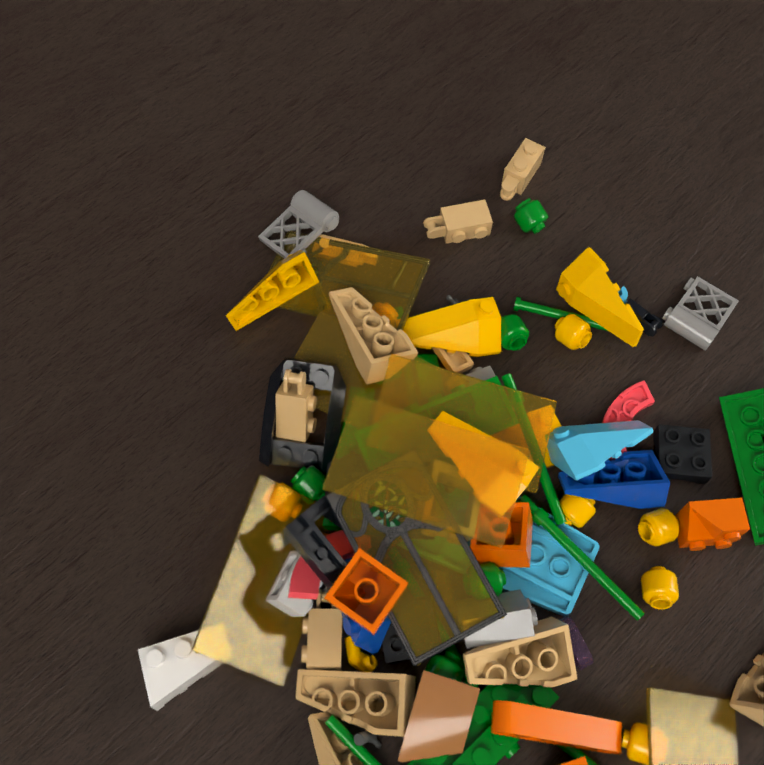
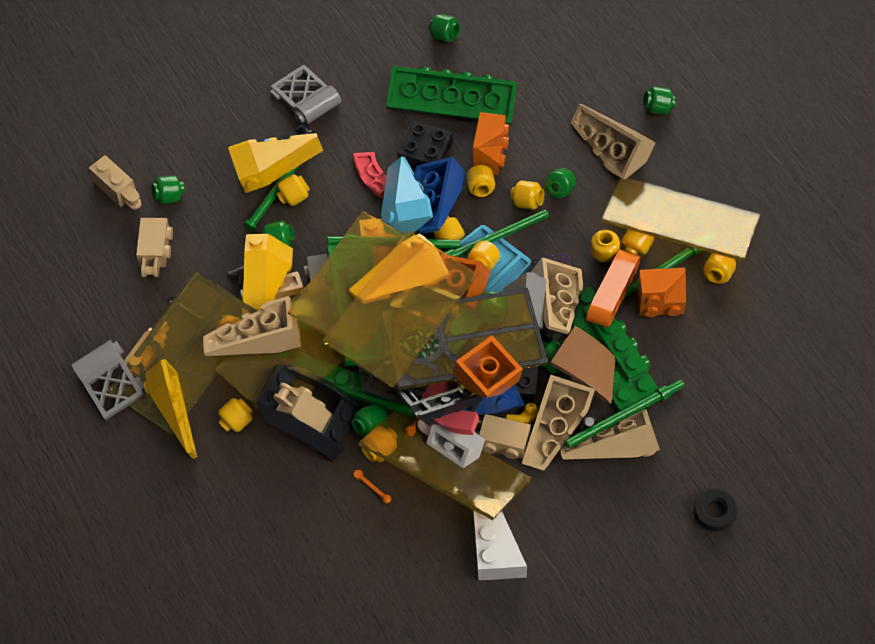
camera: 70 degrees left, 5 degrees down
none -> yellow head [218,398,253,432]
none -> orange hinge [354,470,391,504]
none -> yellow head [467,241,500,271]
none -> green head [544,168,576,199]
none -> yellow head [590,230,620,263]

